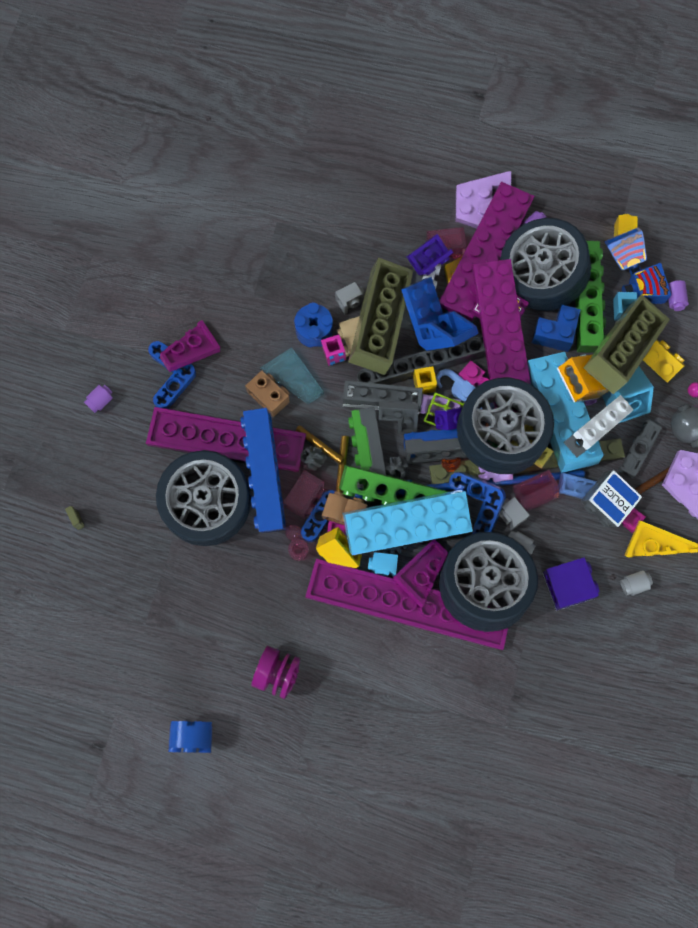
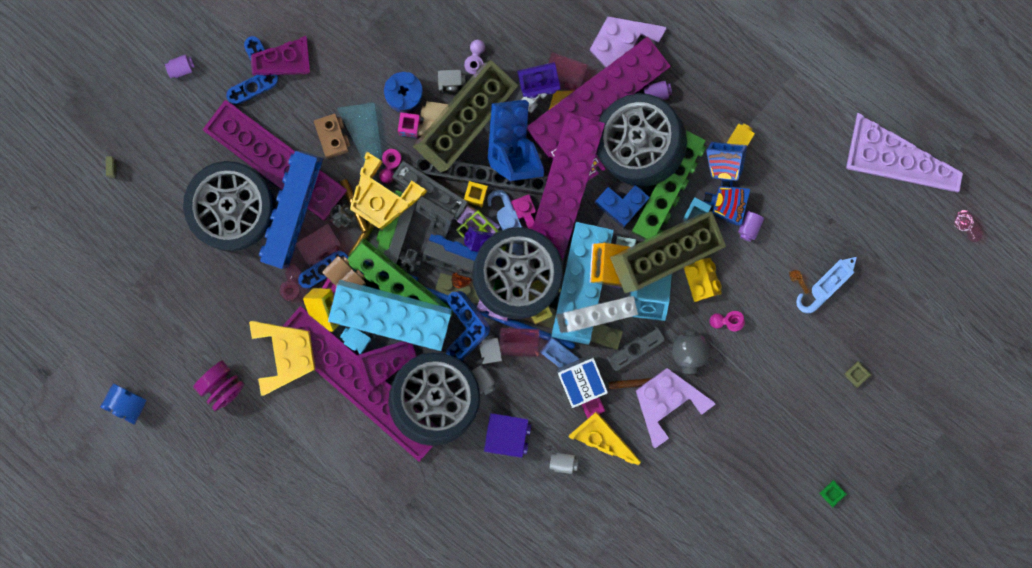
camera: 25 degrees right, 10 degrees up
none -> yellow wing [249,321,316,396]
none -> yellow wing [350,152,427,230]
none -> dark pink plate [379,149,402,184]
none -> lavender plate [464,40,485,75]

